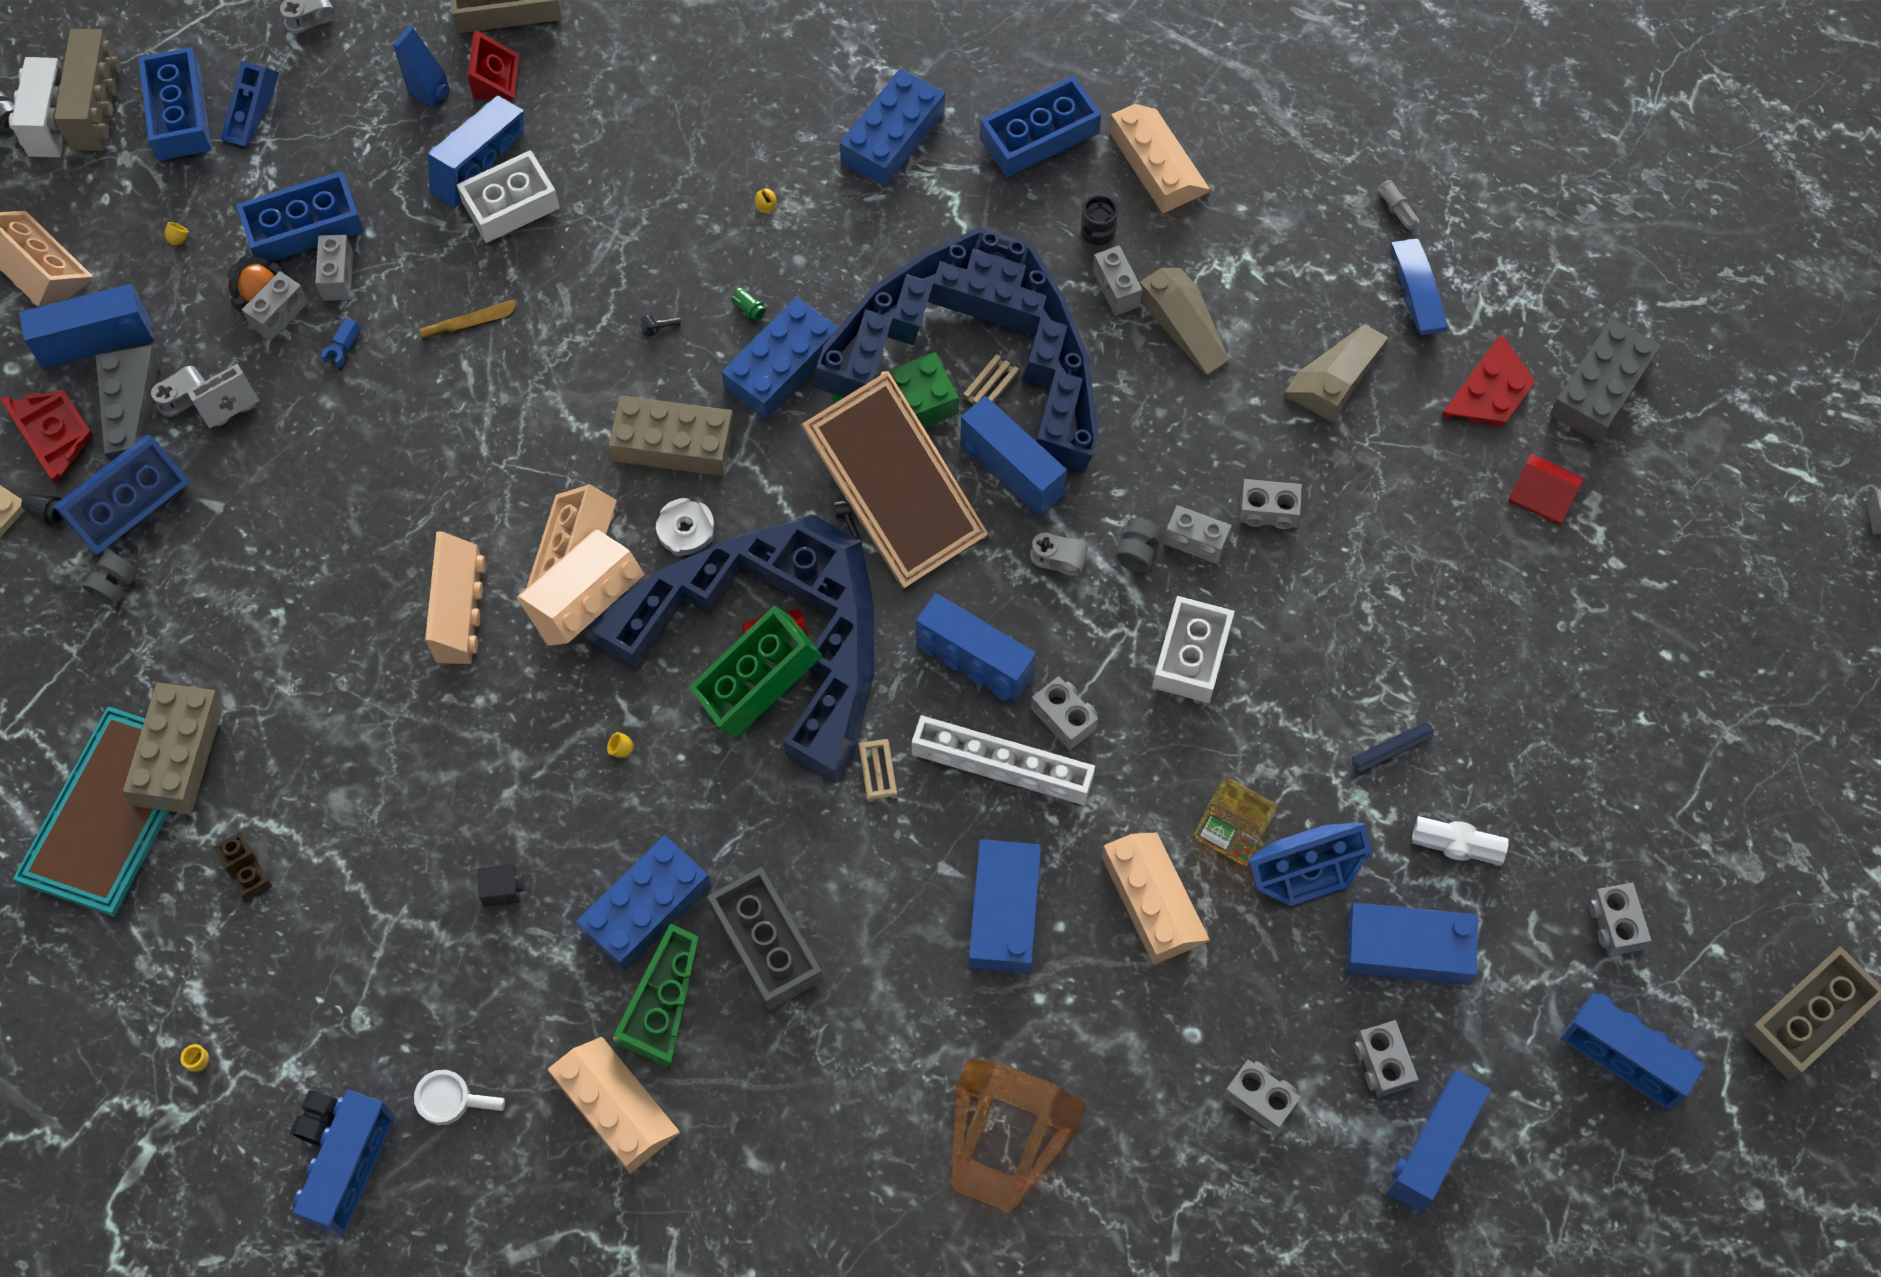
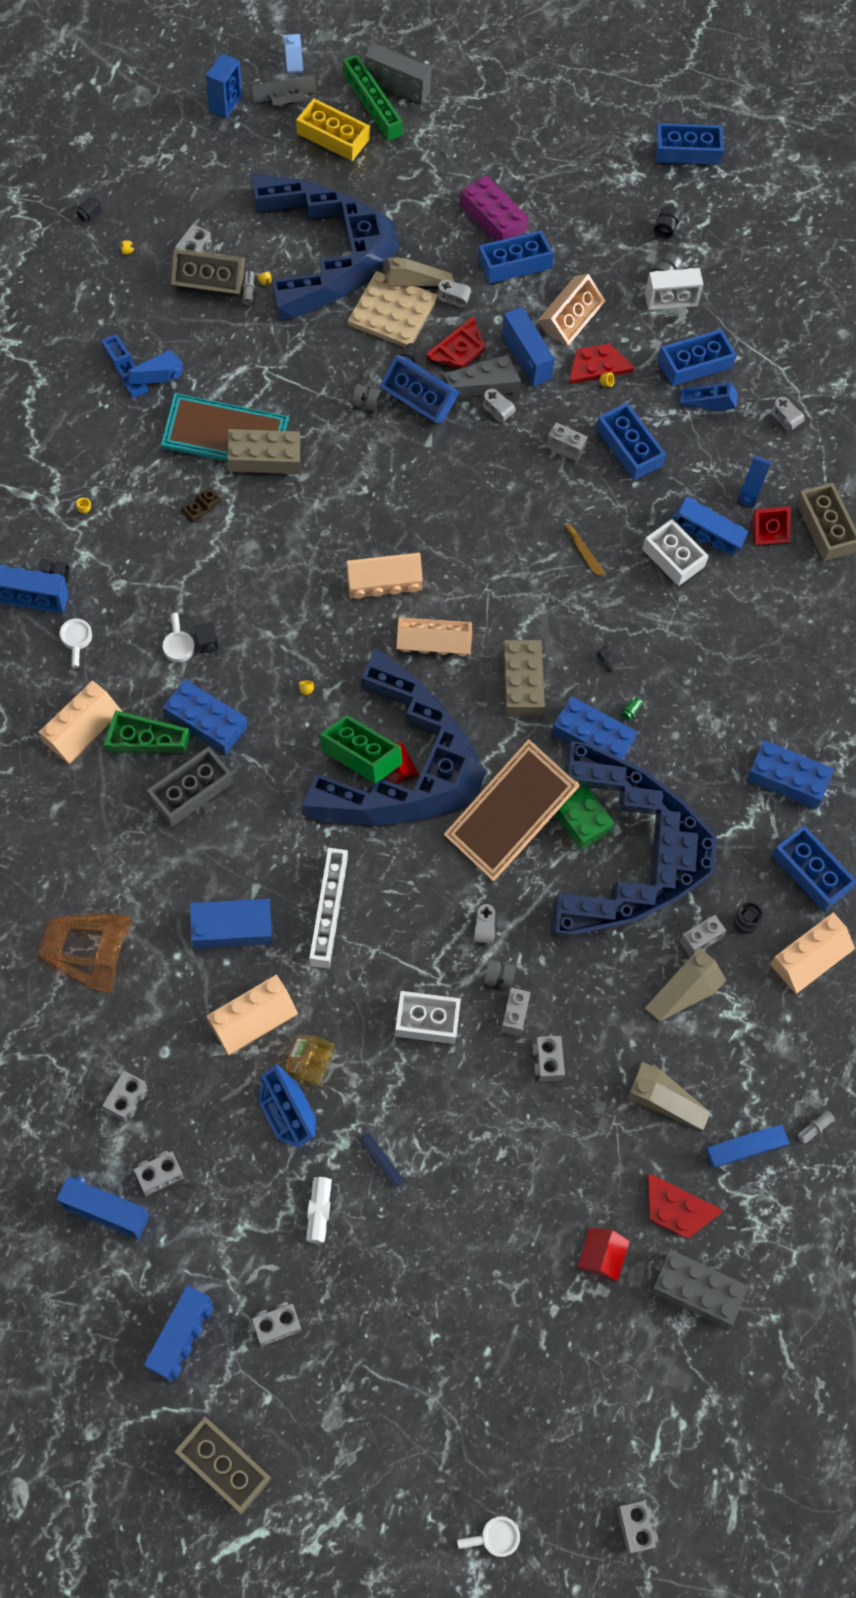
camera: 75 degrees right, 0 degrees up
dark tan brick [54,29,121,151] -> none
light grey brick [187,364,260,429] -> none
cap [227,254,286,316] -> none
light grey brick [315,235,353,301] -> none
blue bar [321,318,361,368] -> none
light nougat slope [516,529,645,646] -> none
white plate [656,498,715,557] -> none
yellow hinge [755,188,777,213] -> none
tan tile [859,739,897,802] -> none
blue brick [916,593,1036,703] -> none
blue brick [960,396,1067,517] -> none
tan tile [963,354,1019,405] -> none
light grey brick [1031,676,1098,751] -> none
blue brick [1345,902,1478,985] -> none
none -> white piece [163,613,195,662]
none -> red wing [569,343,634,384]

